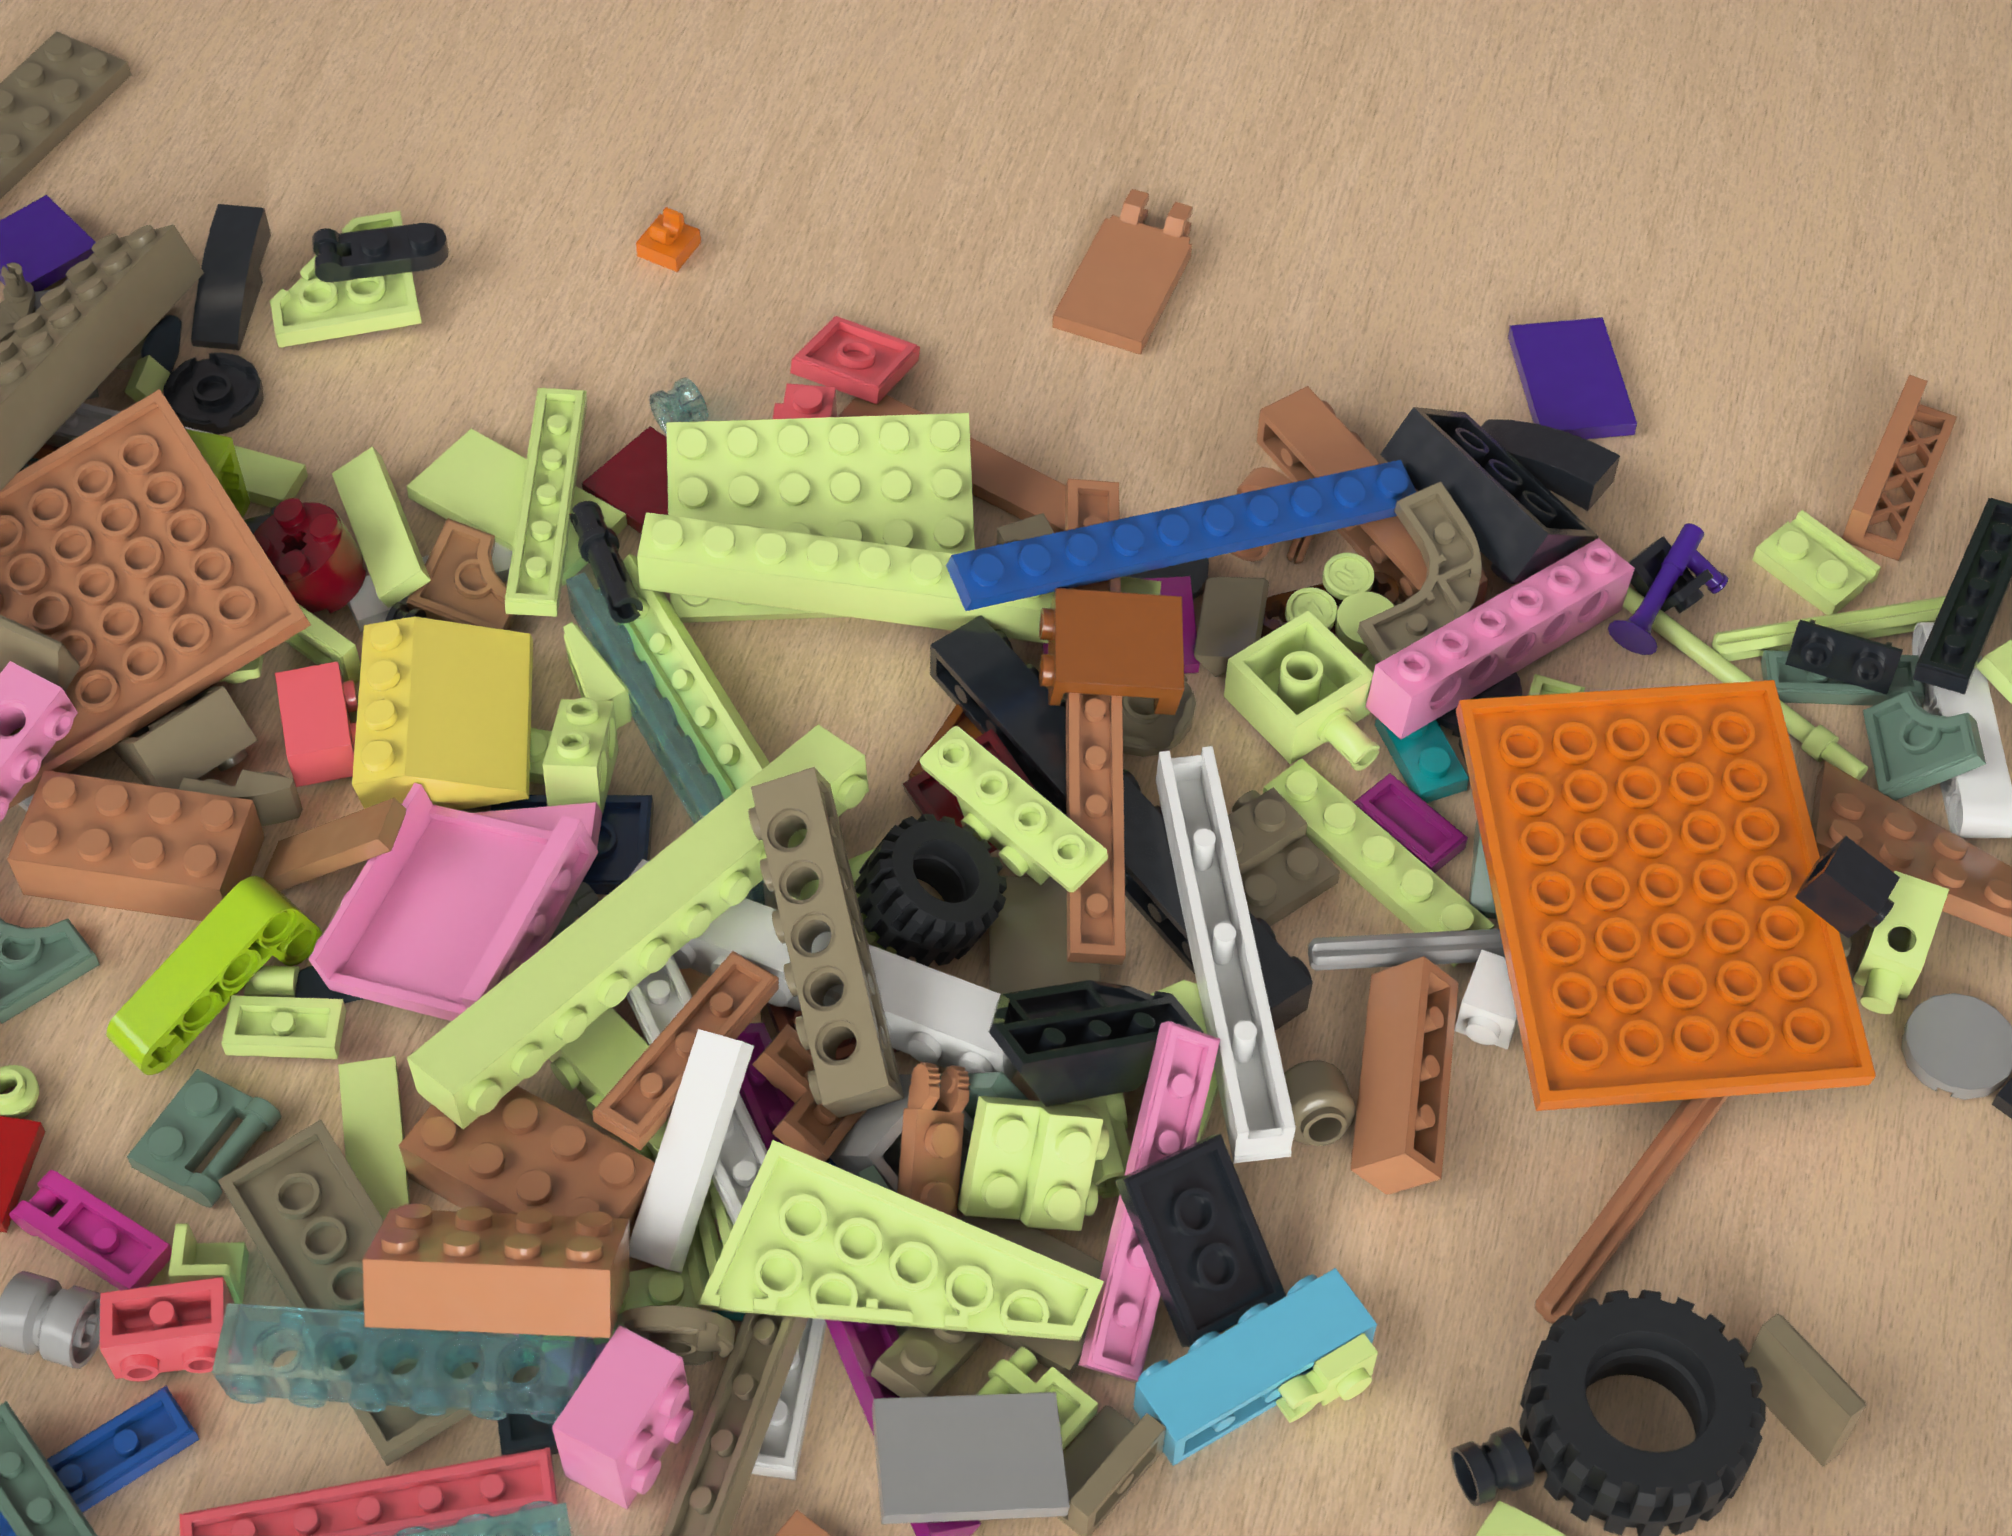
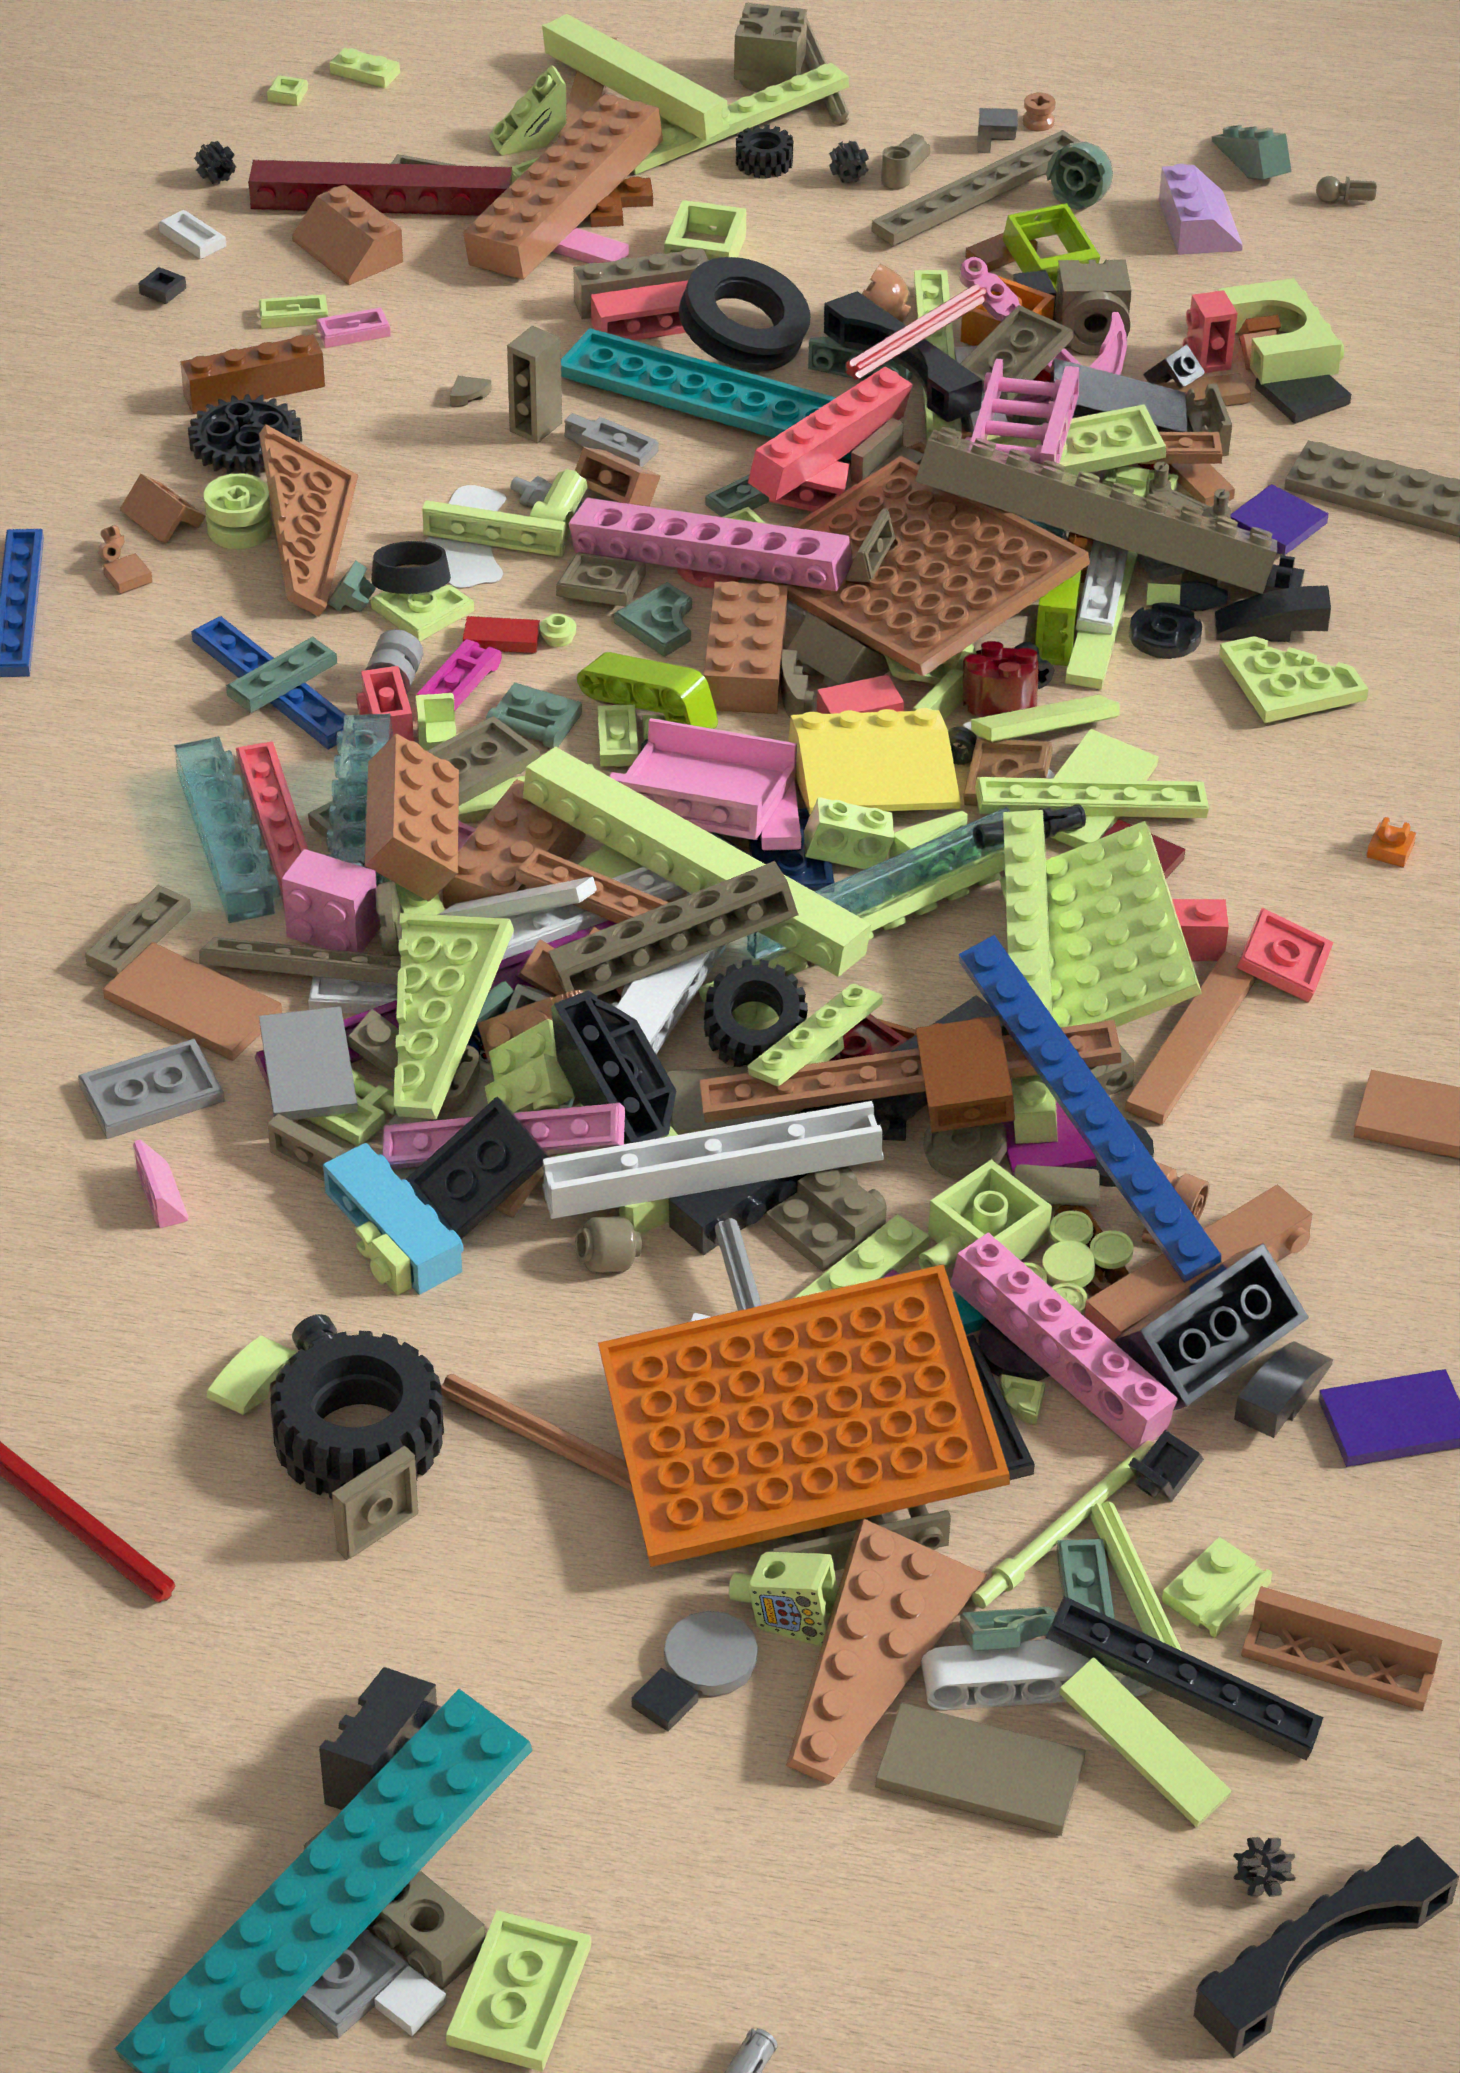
camera: 85 degrees right, 10 degrees down
medium nougat tile [263,798,407,892] -> none
black plate [312,223,449,282] -> none
clear light blue wheel [649,377,709,435] -> none
nougat brick [1350,956,1459,1195] -> none
dark tan plate [1357,481,1482,664] -> none
dark purple piece [1608,523,1728,655] -> none
black hinge [1785,619,1903,695] -> none
black brick [1795,836,1900,939] -> none

